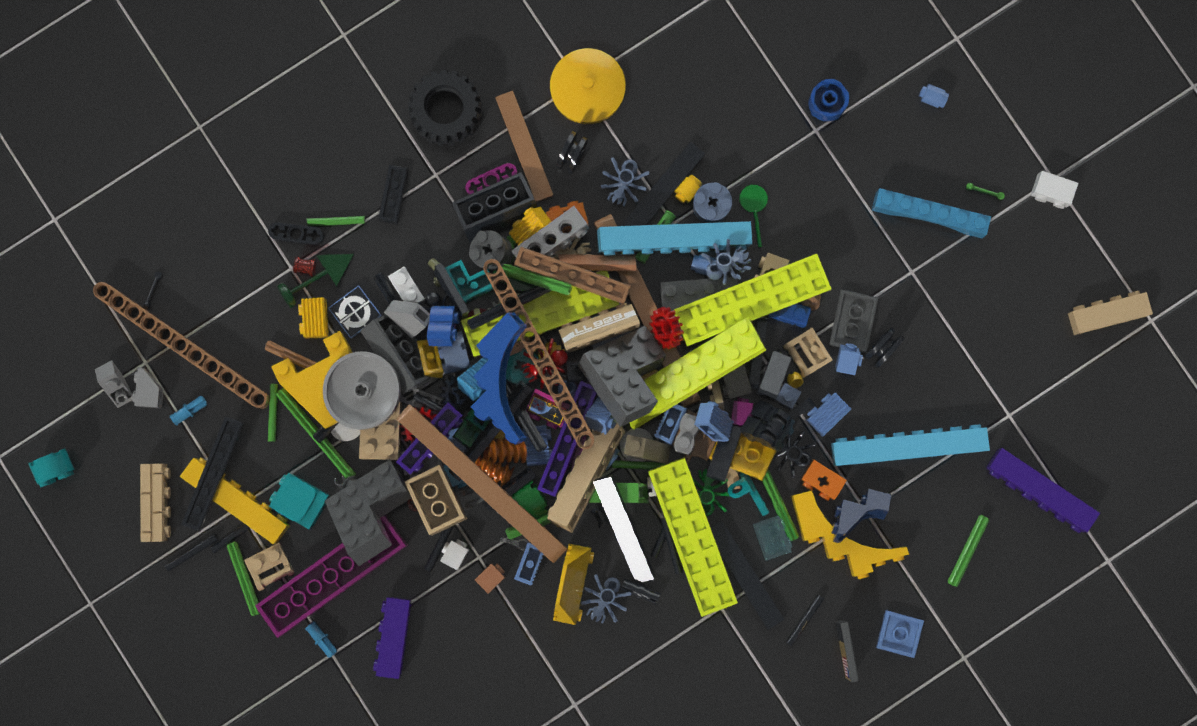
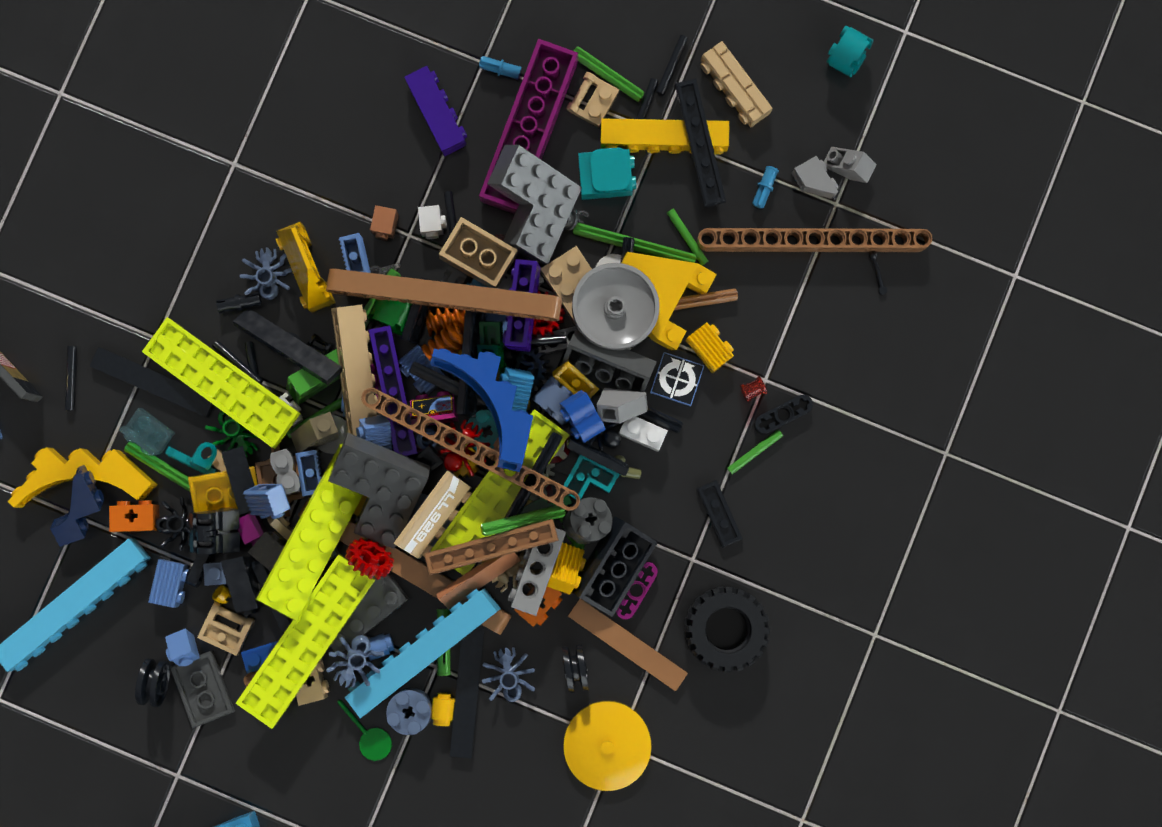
camera: 150 degrees right, 0 degrees up
dark green piece [277,254,354,308] -> none

